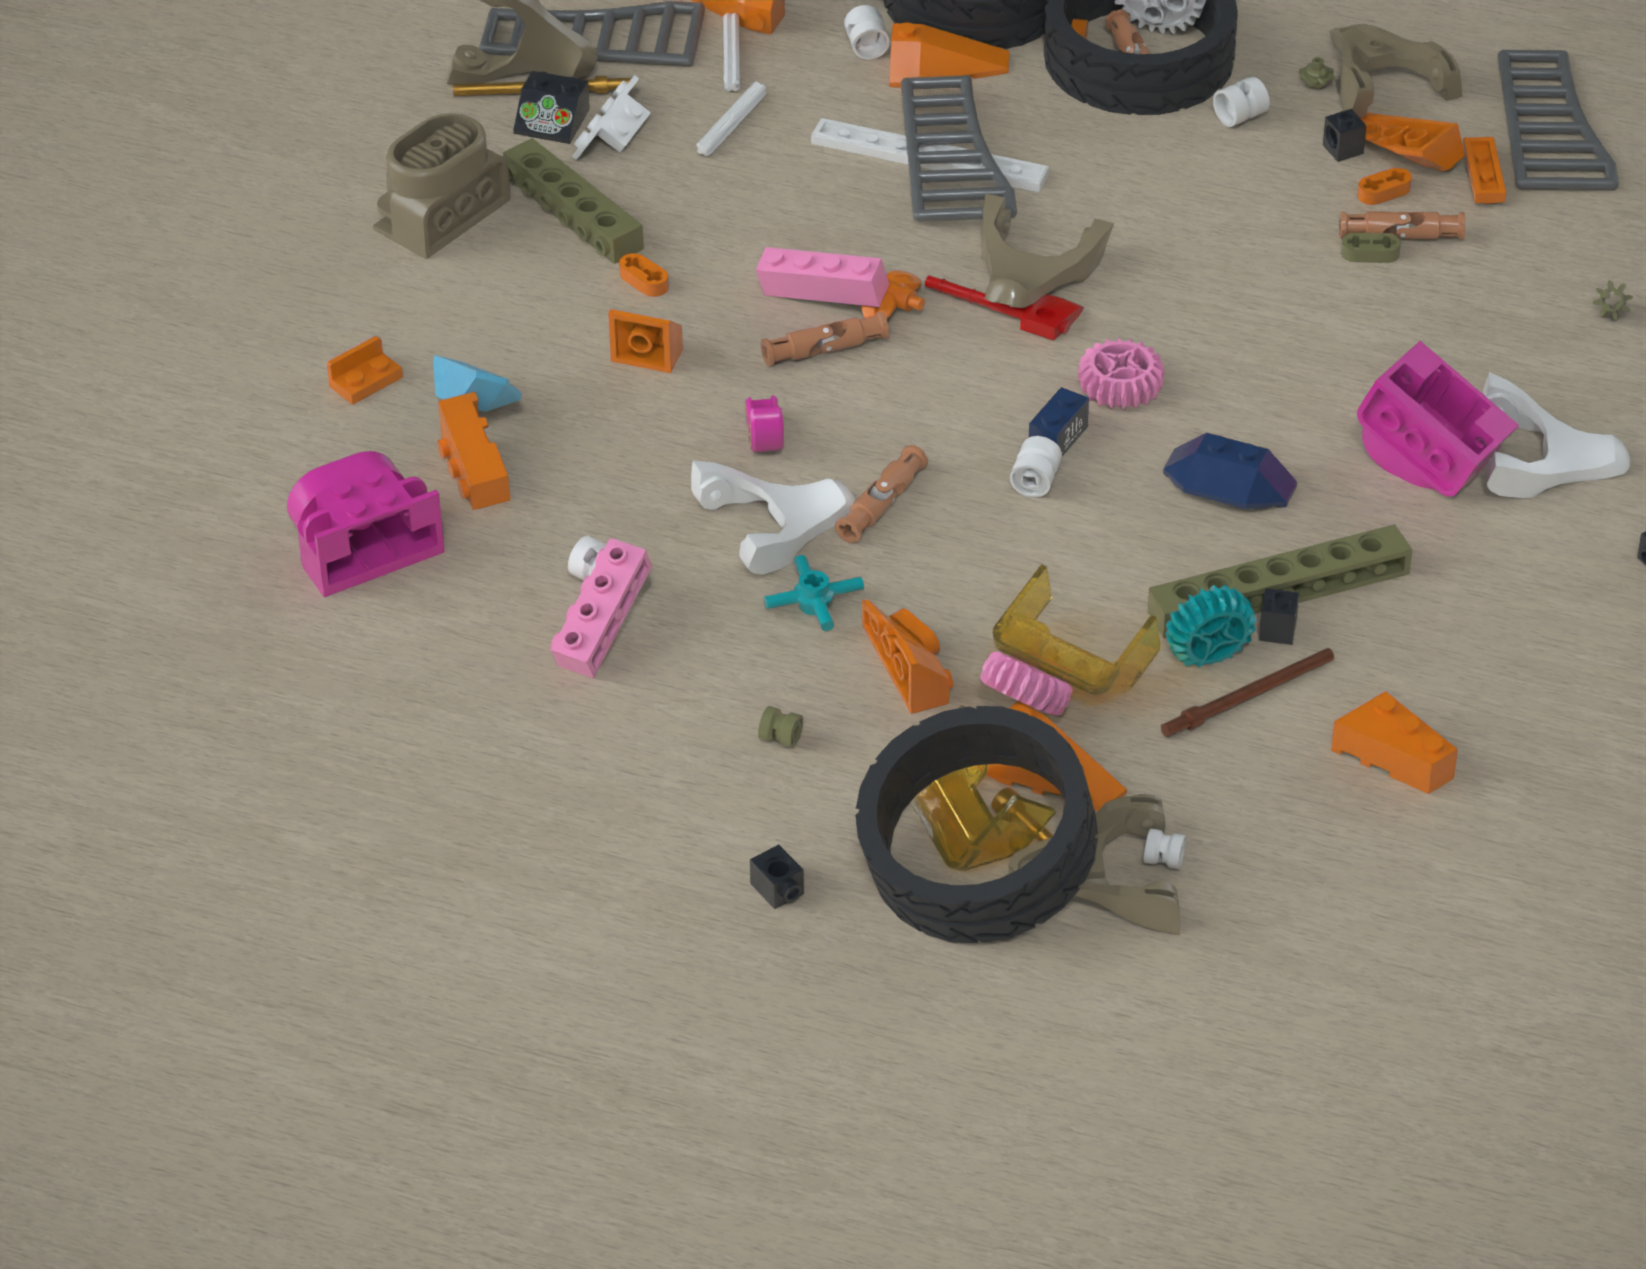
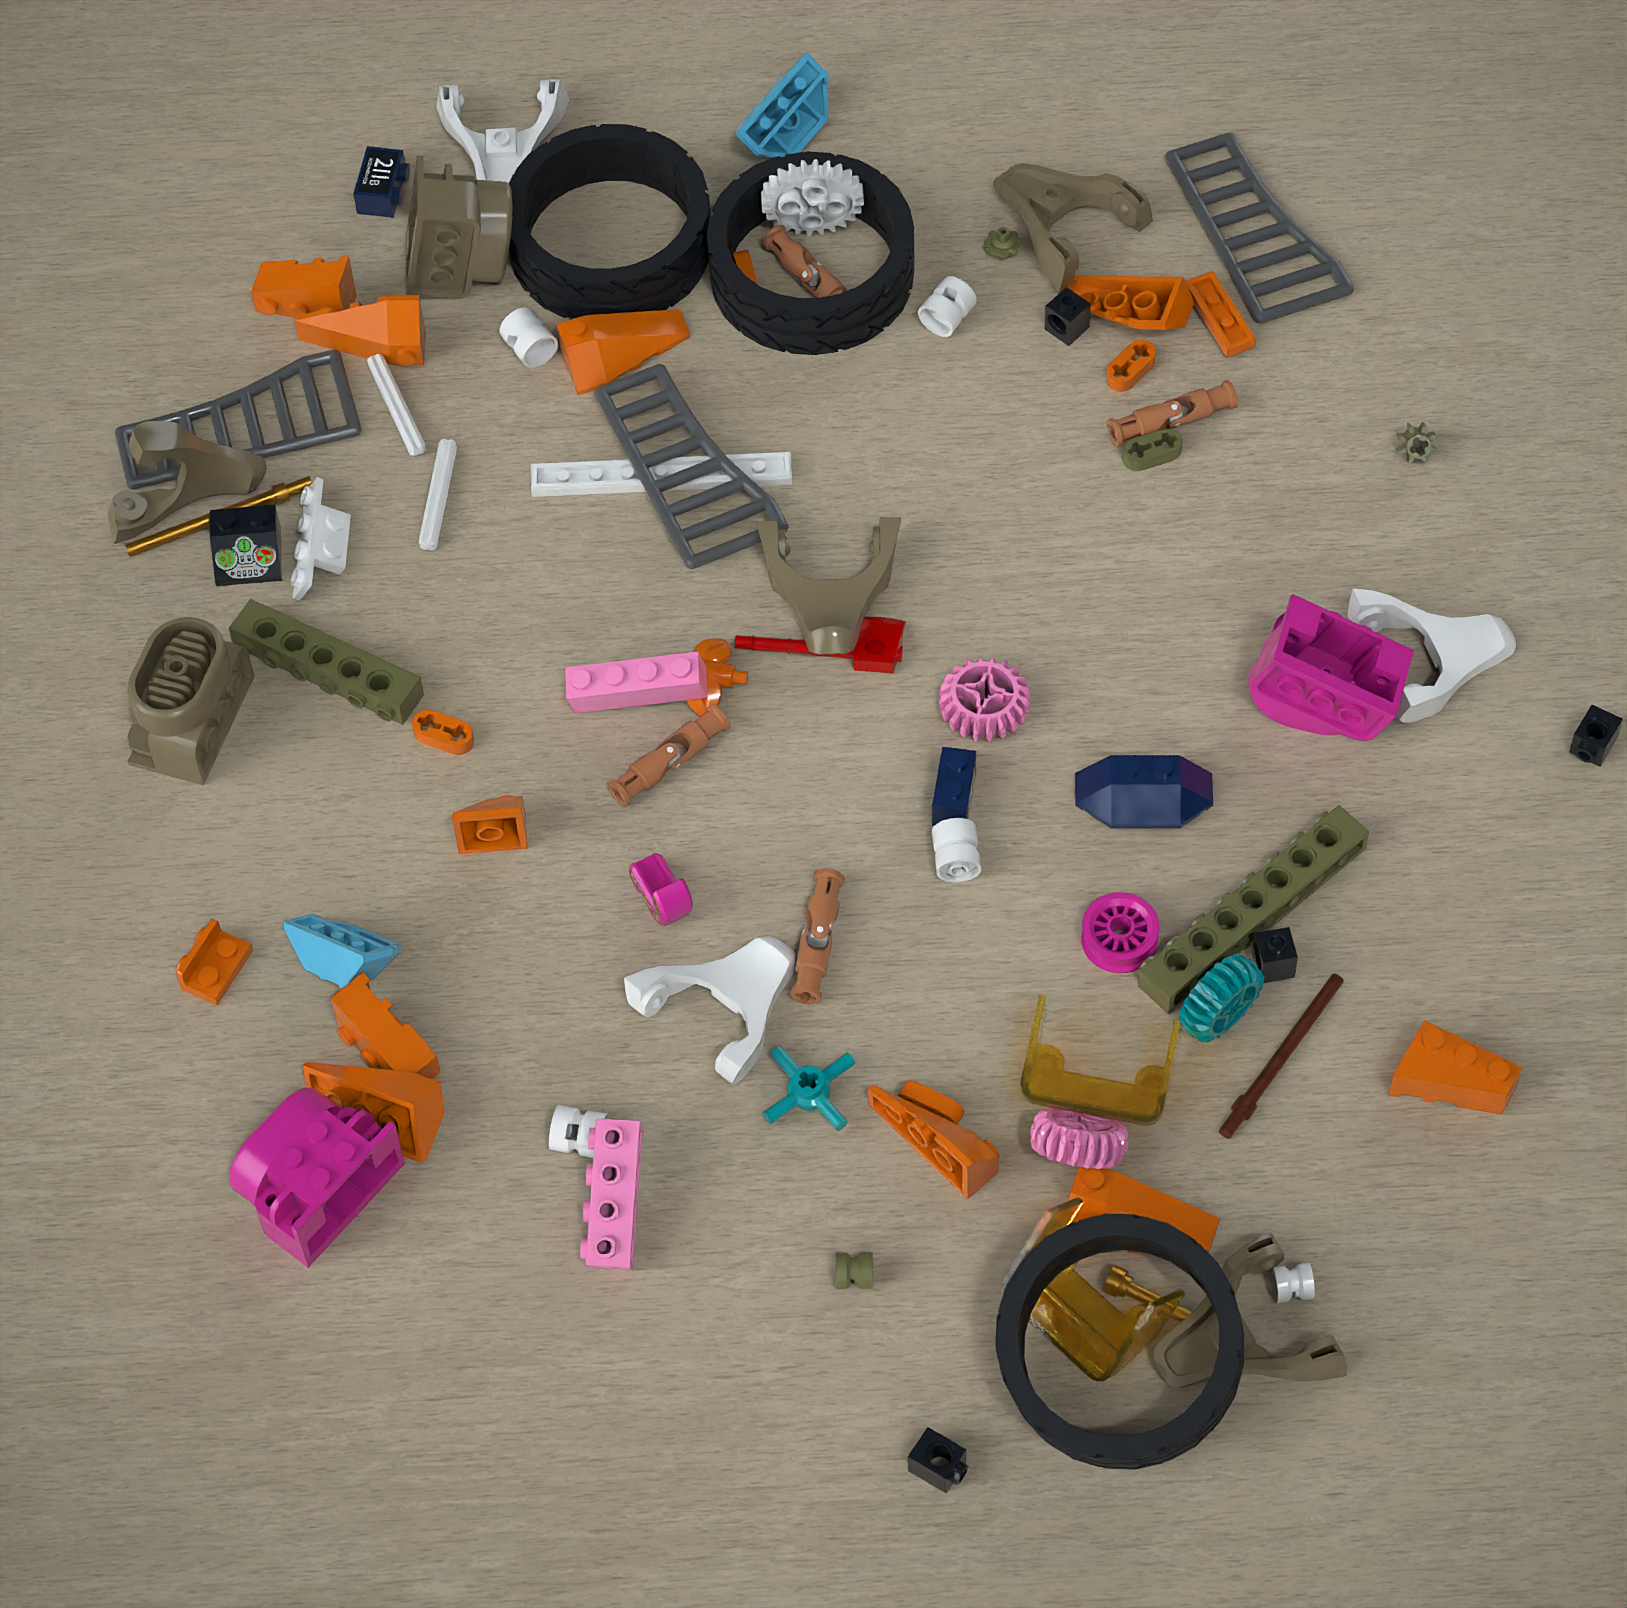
camera: 20 degrees left, 15 degrees up
none -> orange wedge [303,1062,445,1163]
none -> dark pink wheel [1081,892,1160,973]

